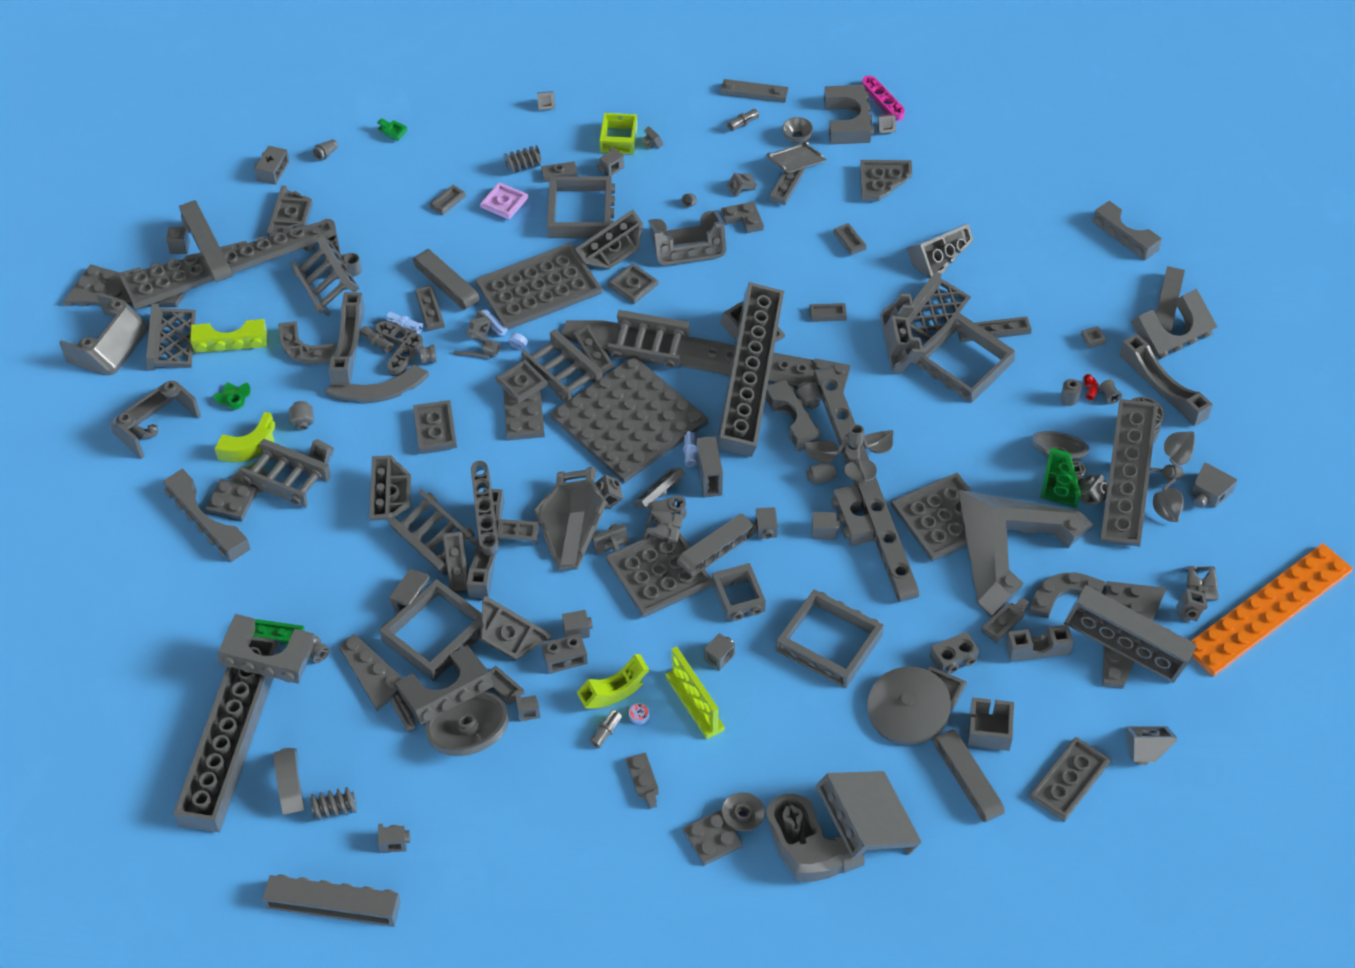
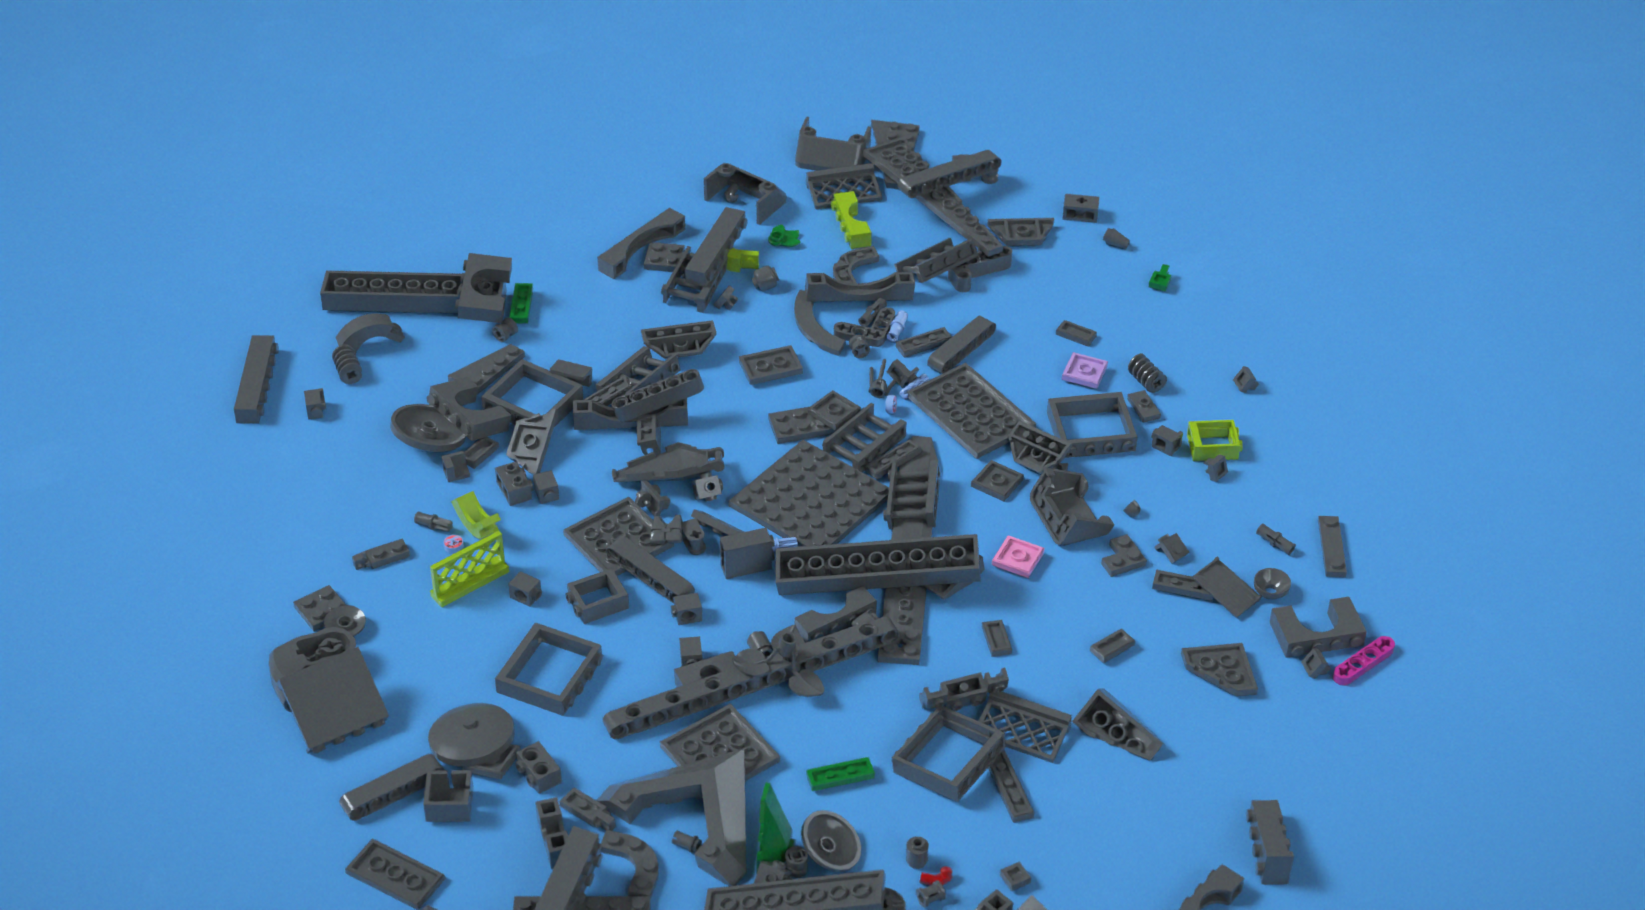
camera: 80 degrees right, 10 degrees down
none -> dark grey pin [672,830,702,853]
none -> dark grey brick [685,207,747,287]
none -> green plate [806,757,875,792]
none -> bright pink plate [992,535,1045,578]
none -> dark grey wedge [1246,800,1294,885]

